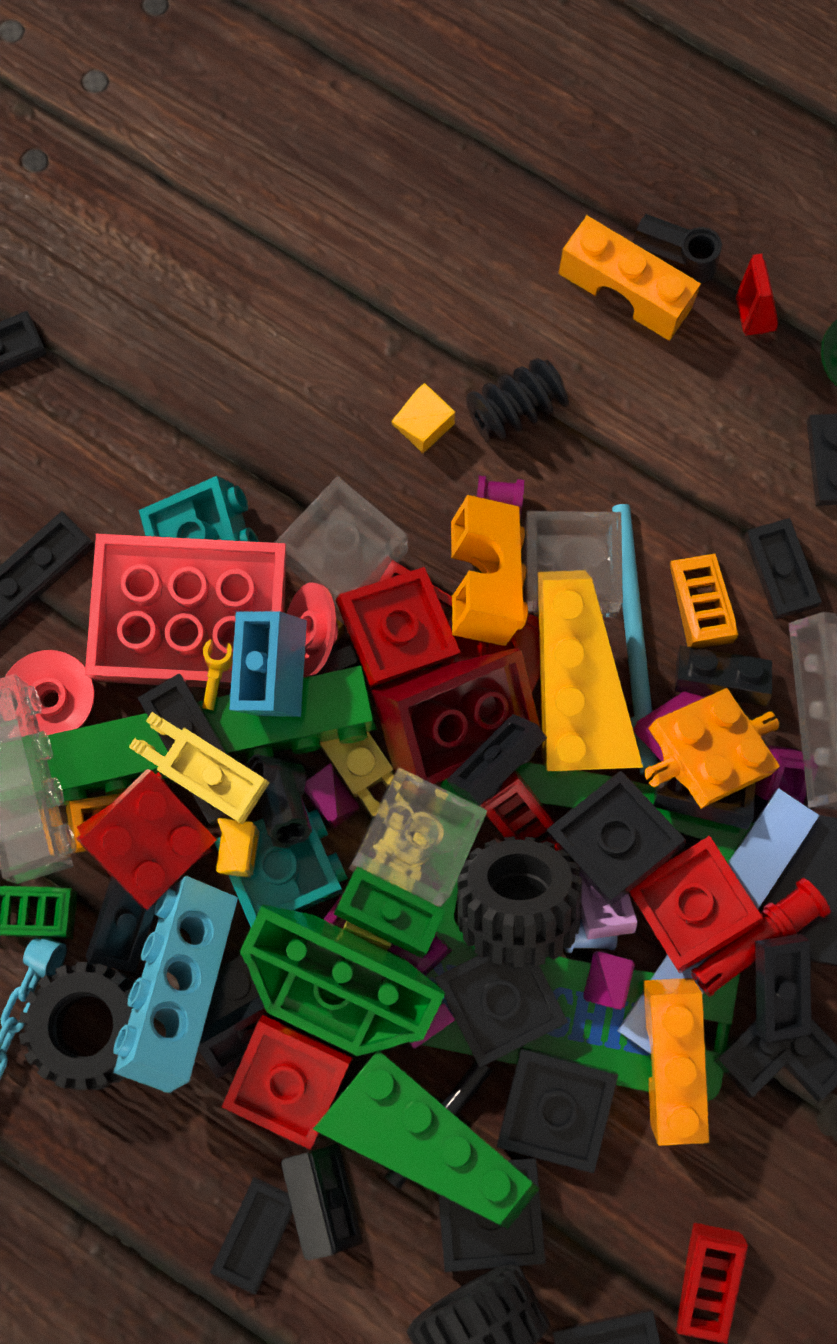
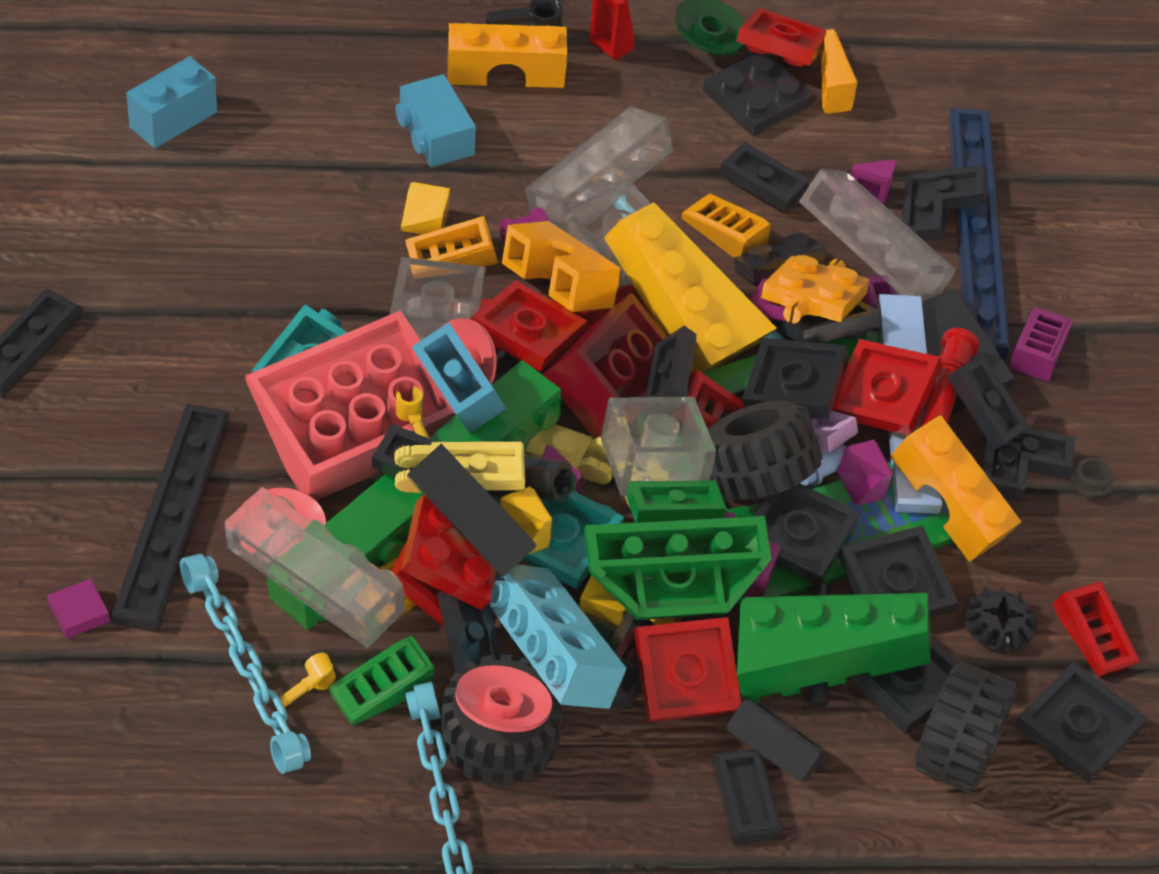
camera: 40 degrees left, 25 degrees down
black piece [466,358,569,443] -> none
none -> dark azure brick [126,56,217,149]
none -> dark azure brick [395,74,476,168]
none -> light orange slope [405,216,498,276]
none -> black tile [407,443,537,578]
none -> coral dish [455,665,552,732]
none -> clear brick [525,106,673,234]
none -> black gear [965,586,1039,652]

